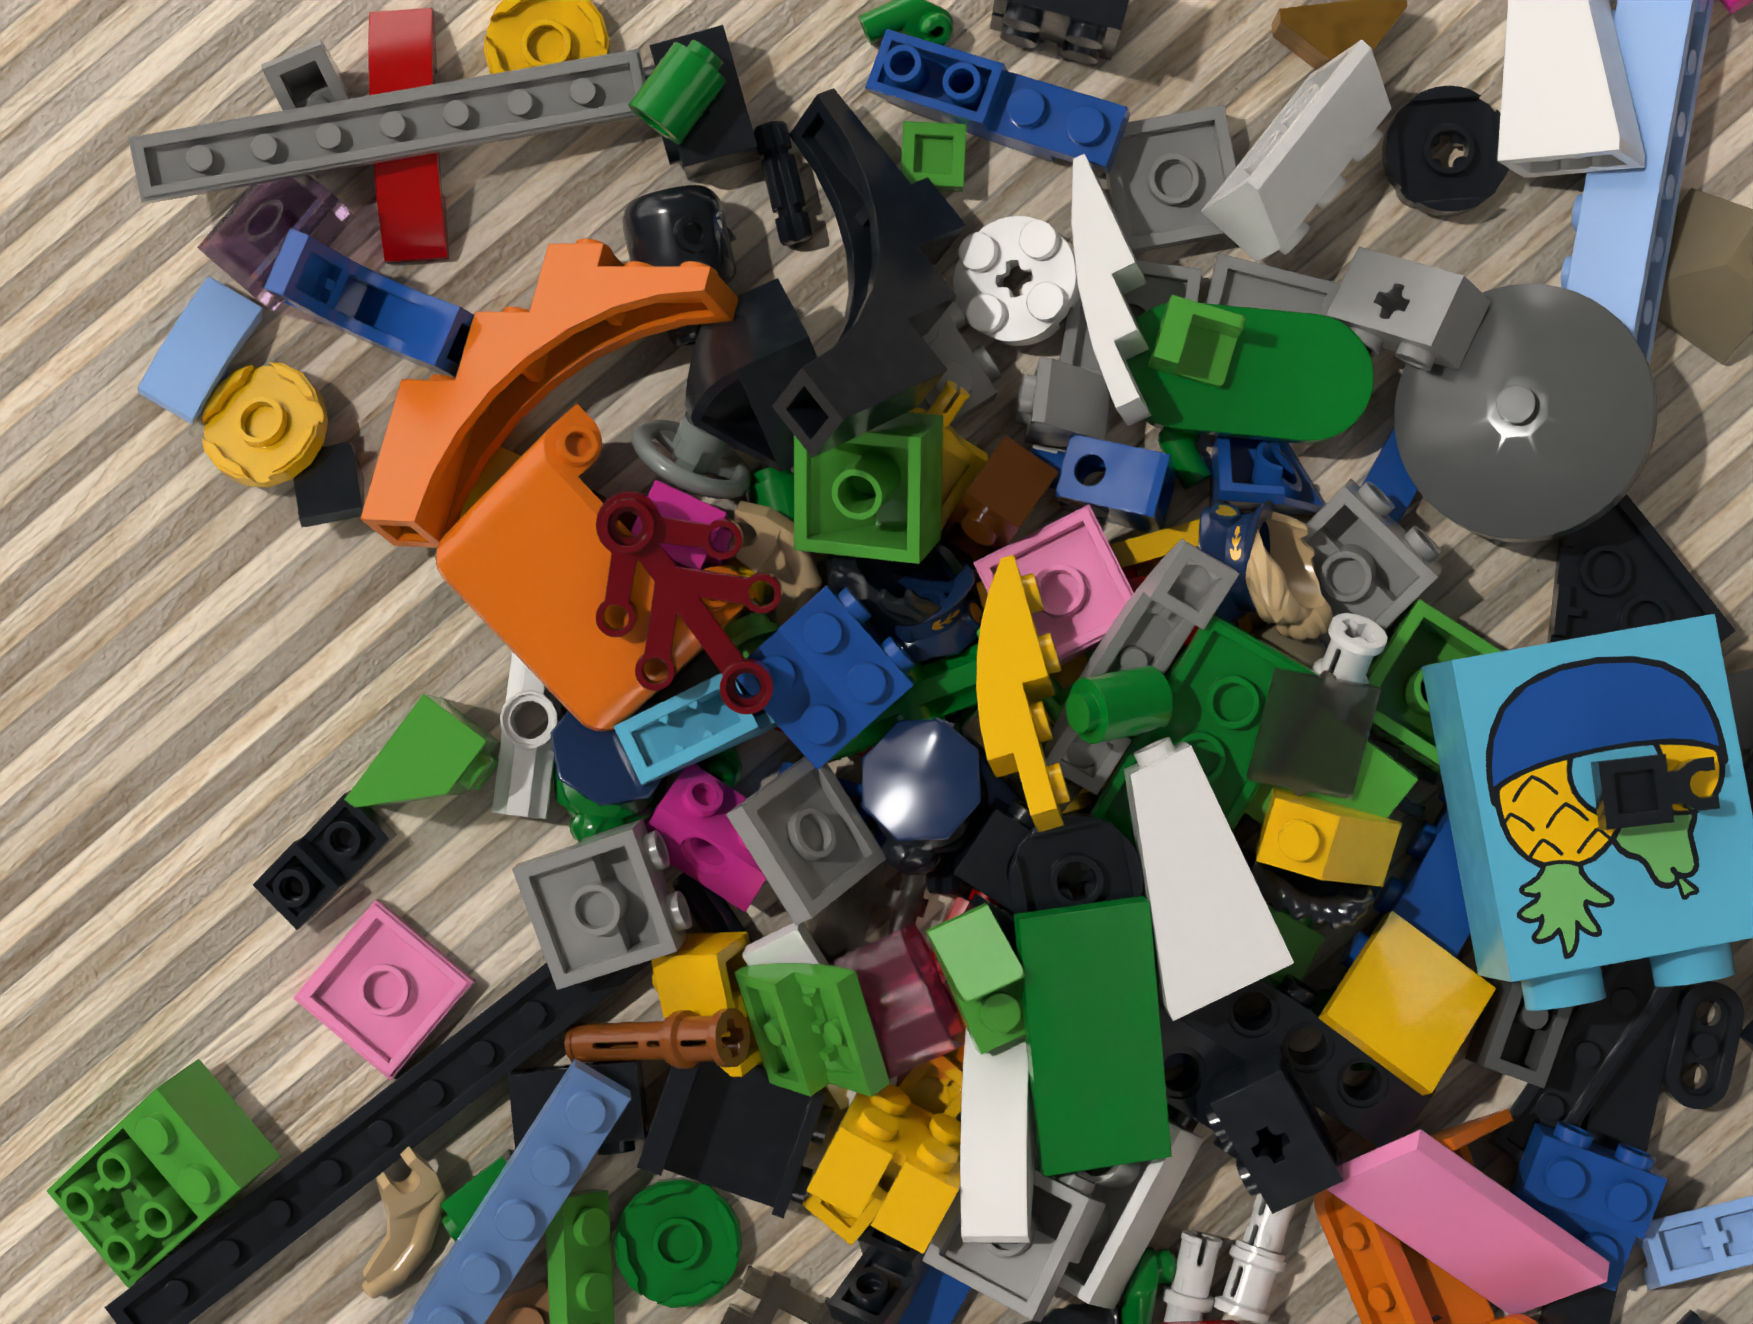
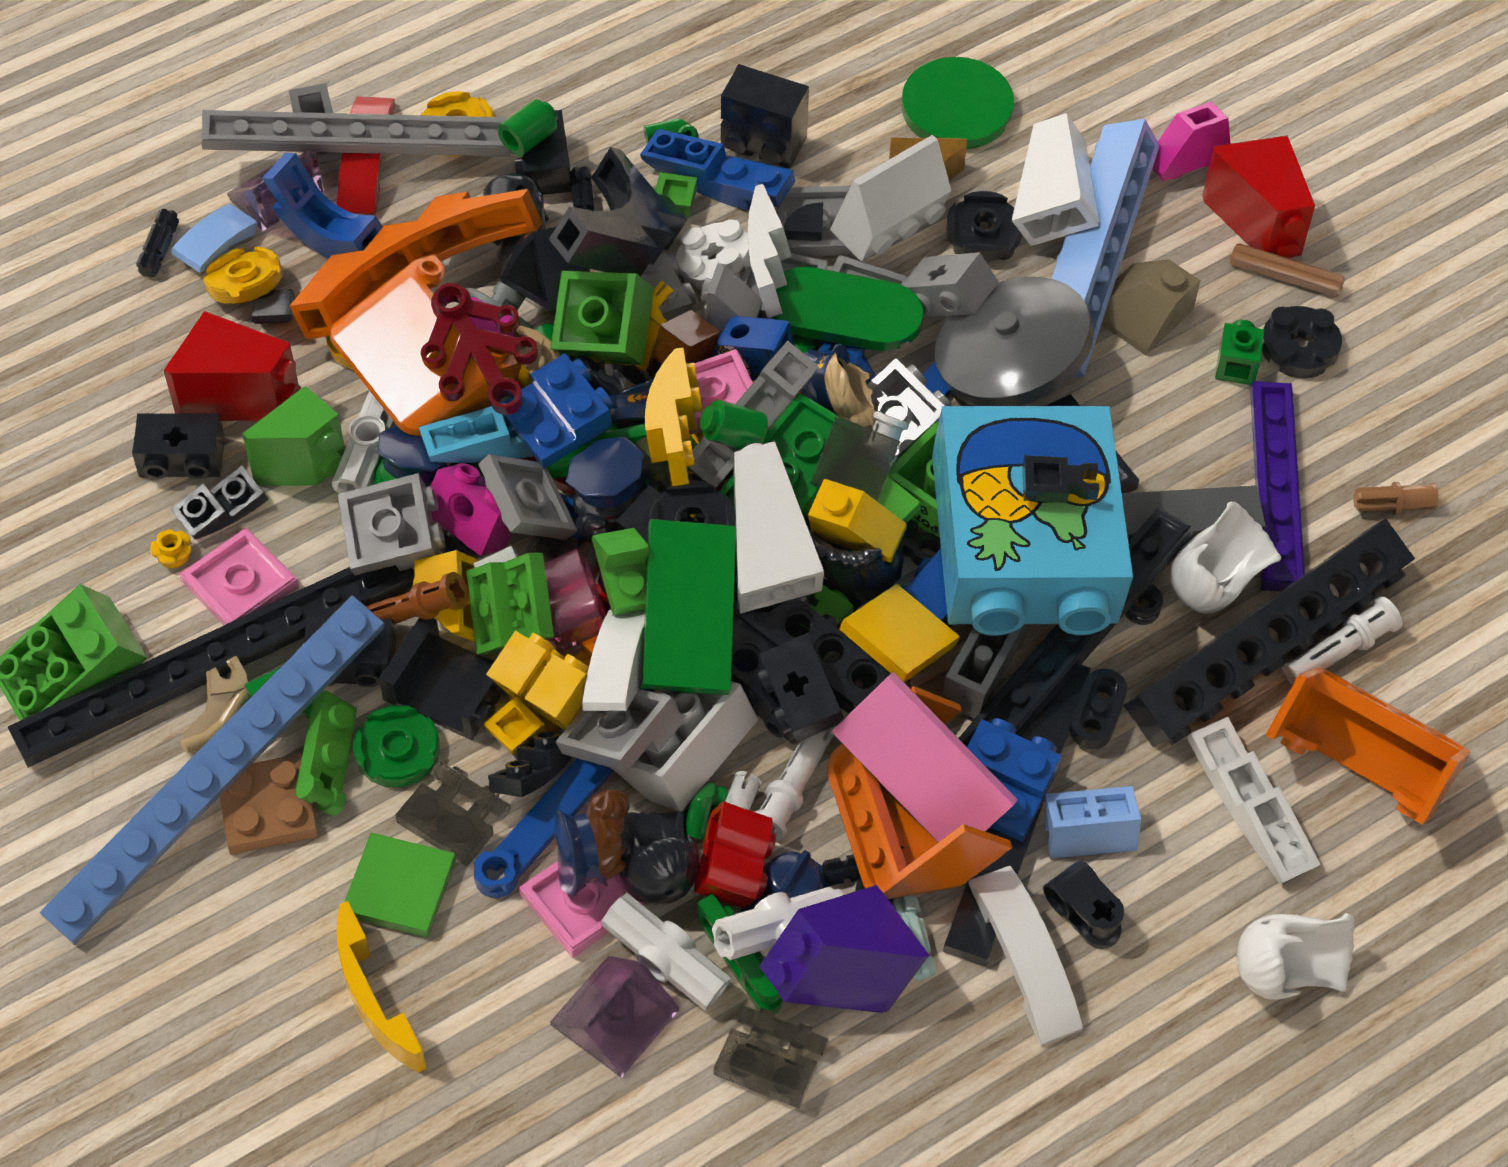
camera: 10 degrees right, 30 degrees down
bright green panel [1148,294,1246,388] -> none
none -> black brick [132,413,225,479]
none -> black axle [136,208,179,277]
none -> yellow plate [150,529,192,568]
none -> red slope [163,311,301,421]
none -> black tile [783,202,823,241]

